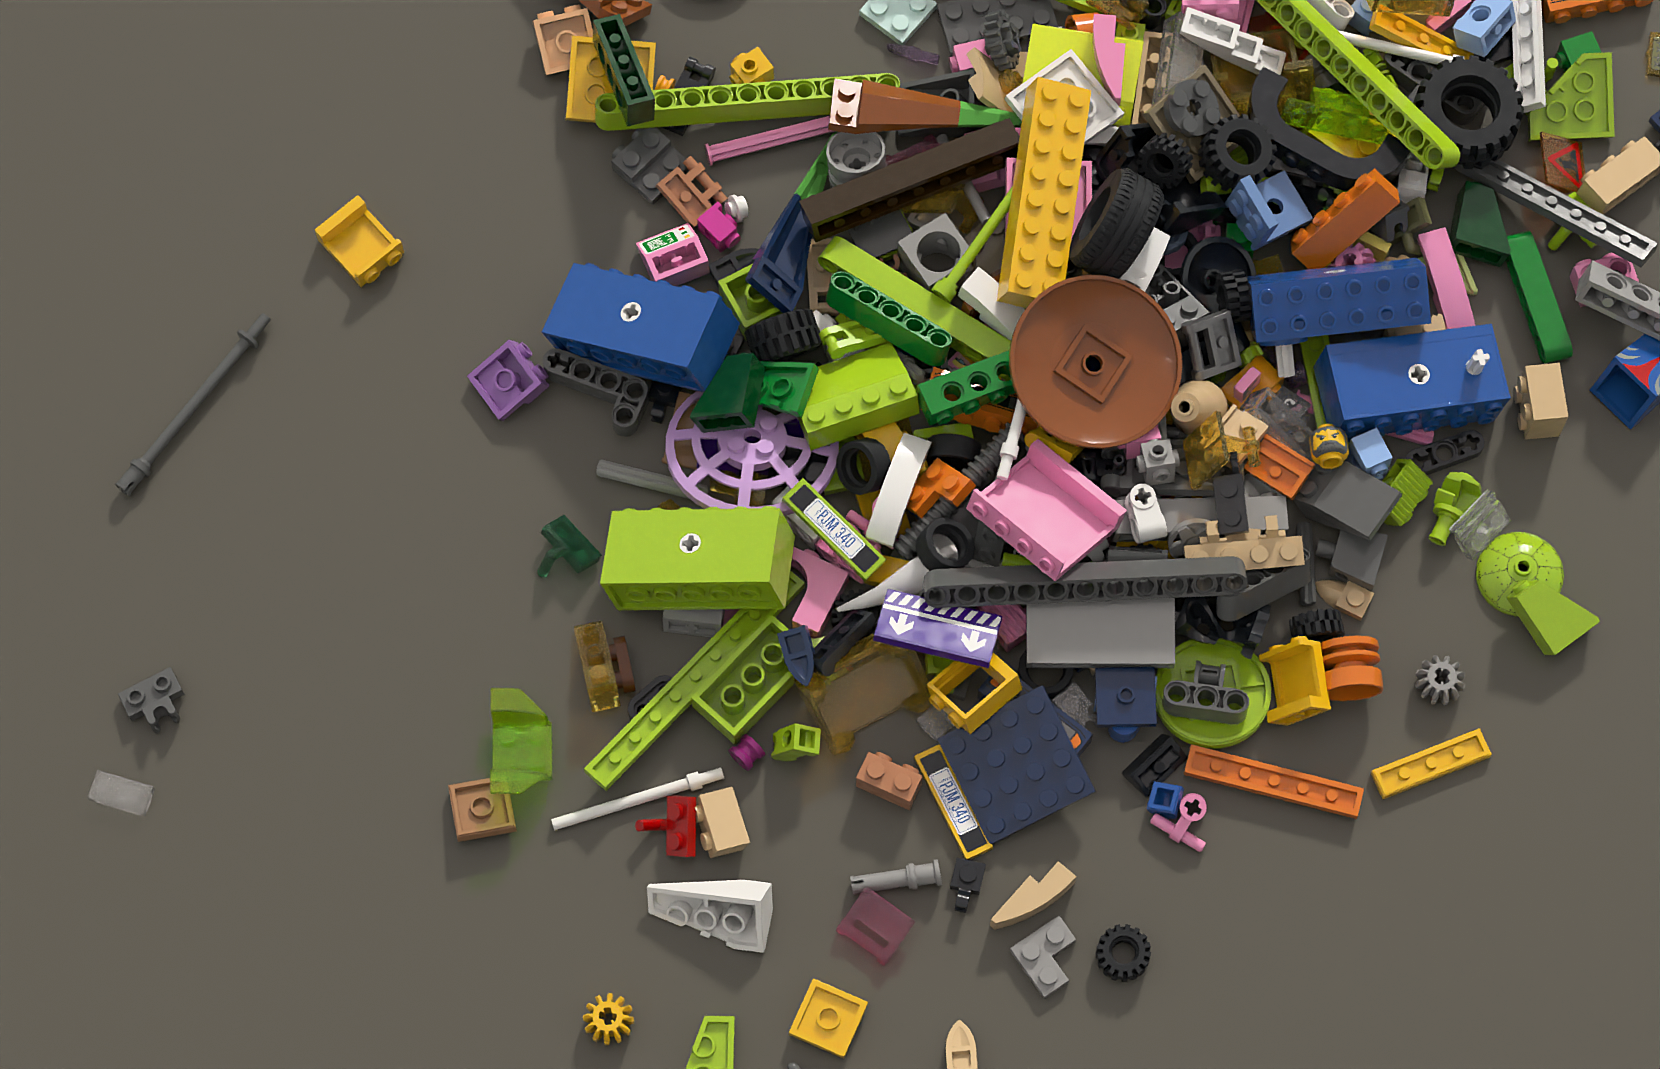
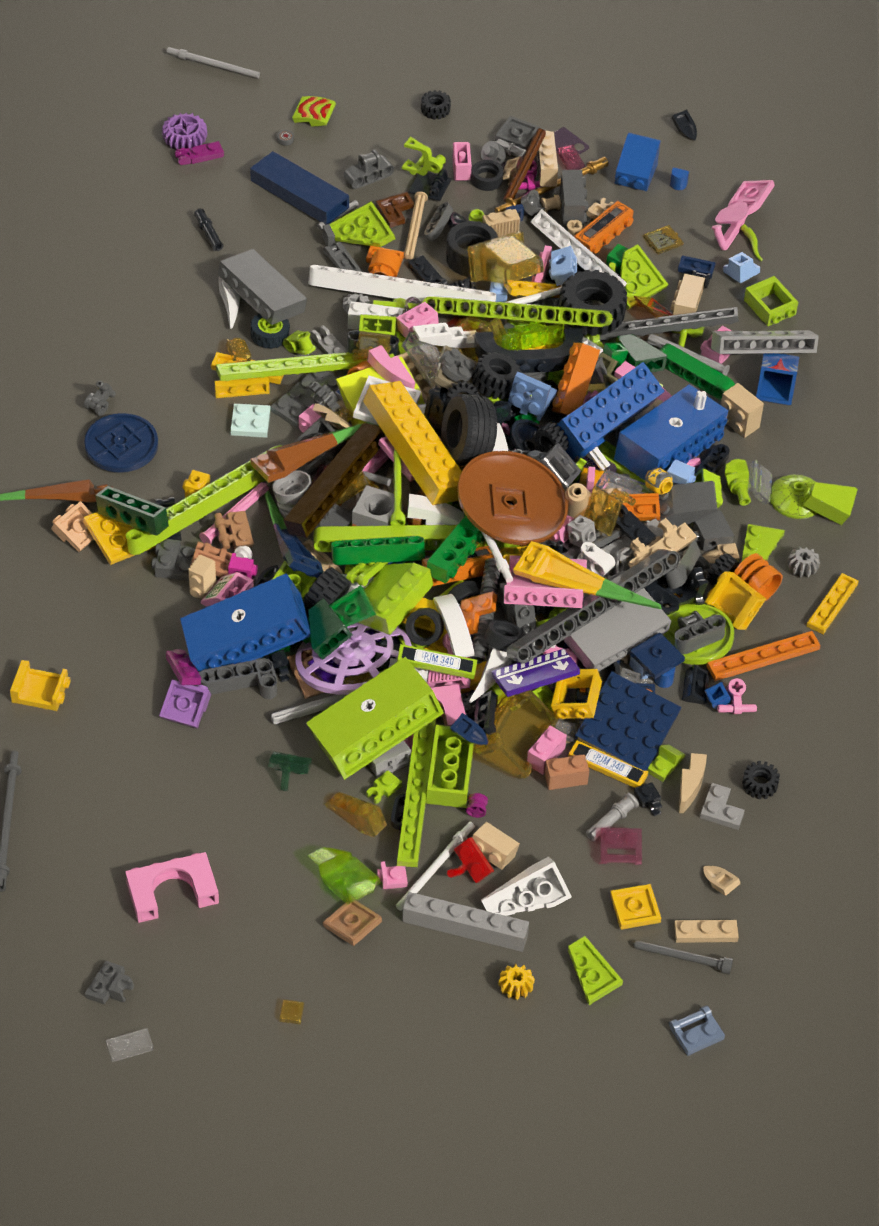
camera: 40 degrees left, 20 degrees down
reddish brown plate [609,636,636,694] -> none
lime leg [771,723,821,761] -> none
clear purple piece [887,43,940,65] -> none
none -> bright pink arch [125,852,219,923]
none -> magenta plate [166,649,201,685]
none -> tan brick [188,555,216,599]
none -> medium nougat plate [214,511,254,549]
none -> clear yellow tile [280,1000,304,1024]
none -> lime plate [366,770,402,804]
none -> bright pink bracket [377,861,408,889]
none -> light grey brick [403,892,529,952]
none -> yellow plate [513,541,662,609]
none -> bright pink brick [527,726,567,775]
none -> green brick [603,343,628,372]
none -> light grey axle [647,333,730,376]
none -> lime slope [647,745,685,782]
none -> lime wing [741,524,785,562]

